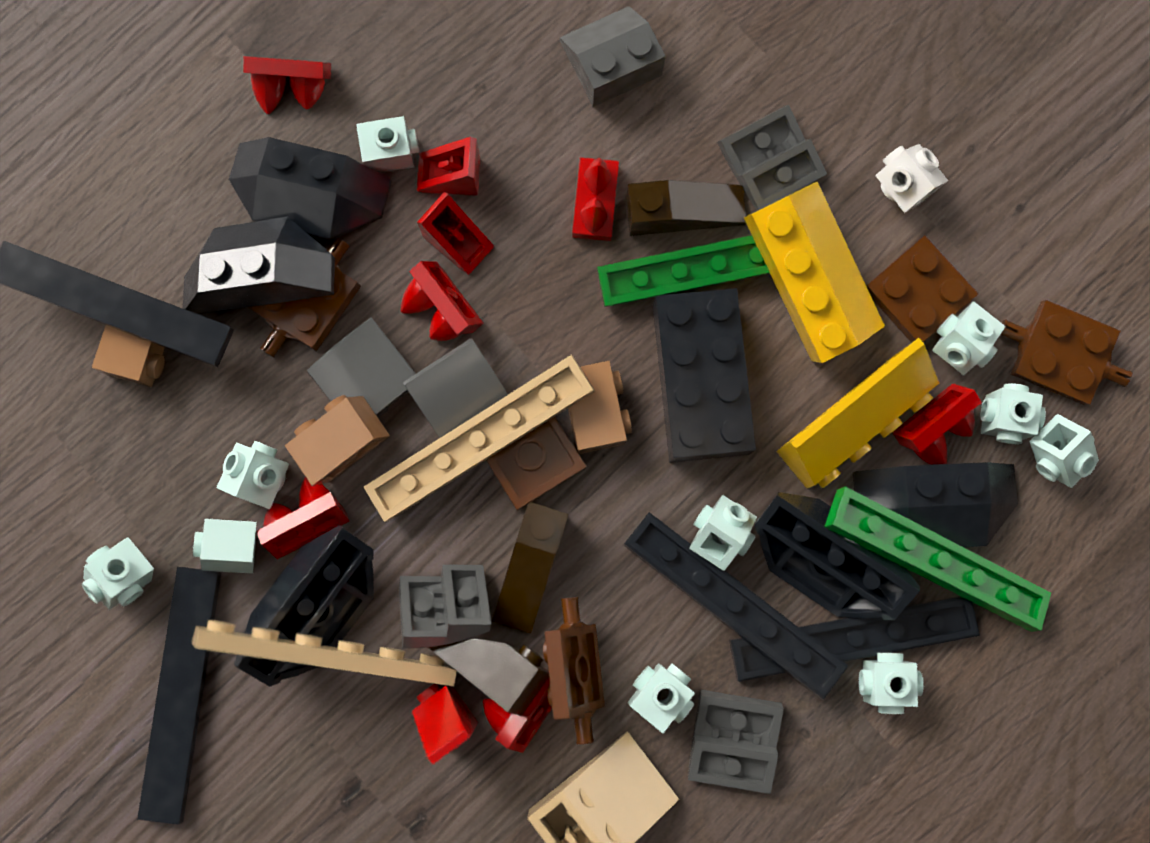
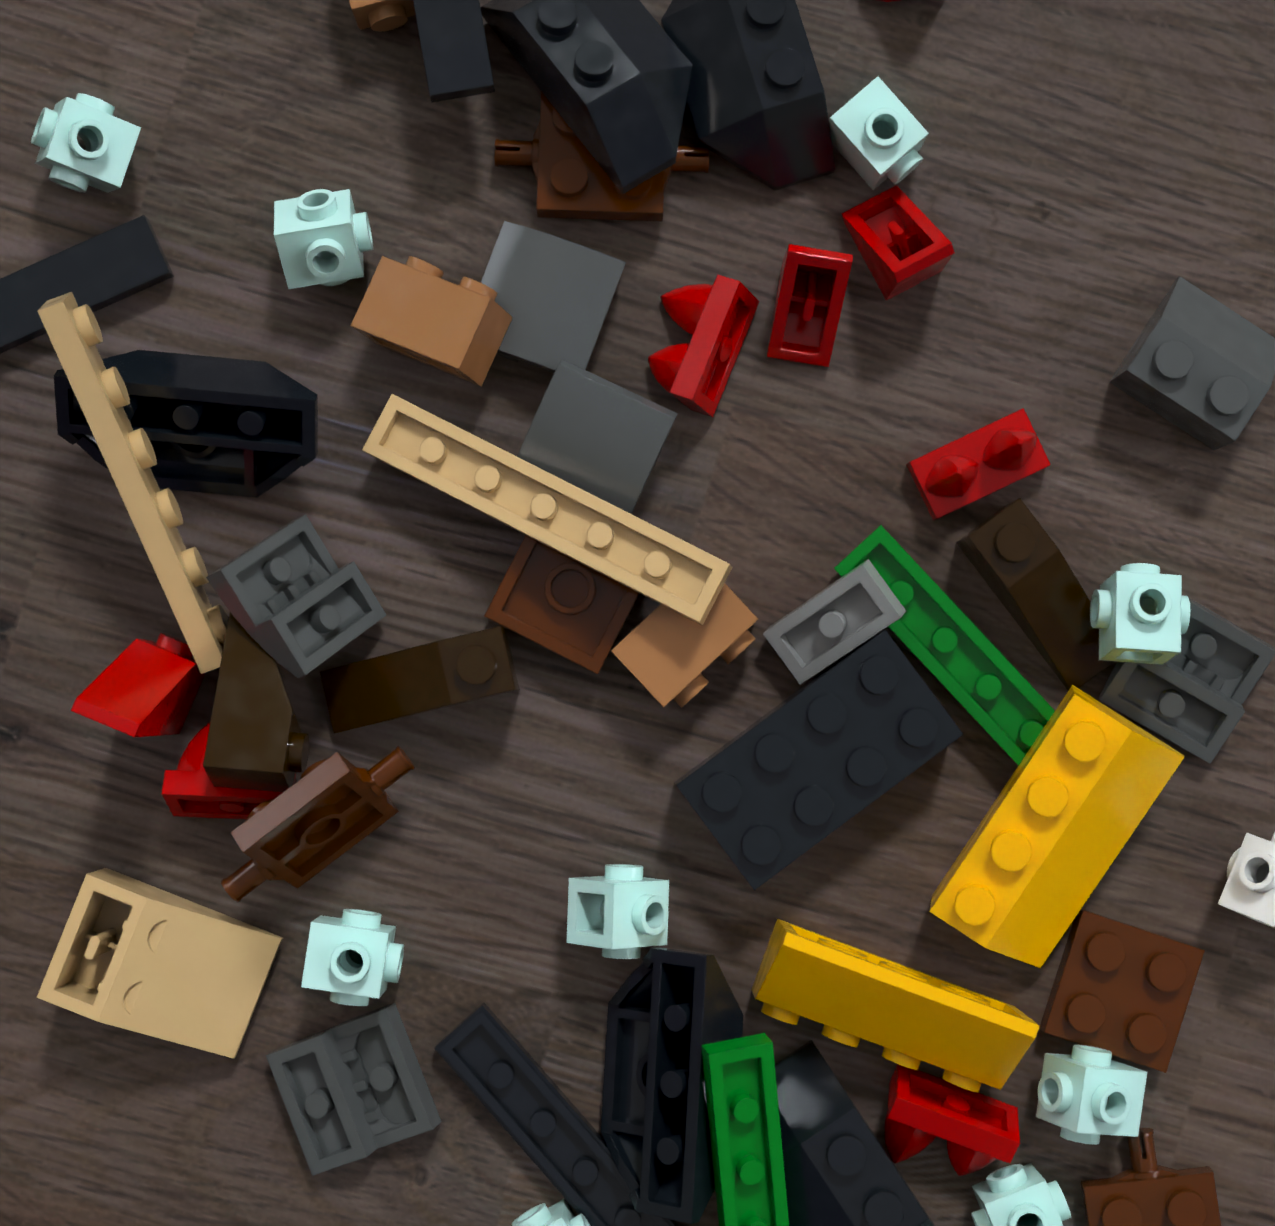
camera: 60 degrees right, 5 degrees up
light aqua brick [193,519,257,573] -> none
red tile [256,477,350,560] -> none
black tile [624,512,848,700] -> none
none -> light grey plate [763,559,906,685]
none -> light aqua brick [1090,563,1191,665]

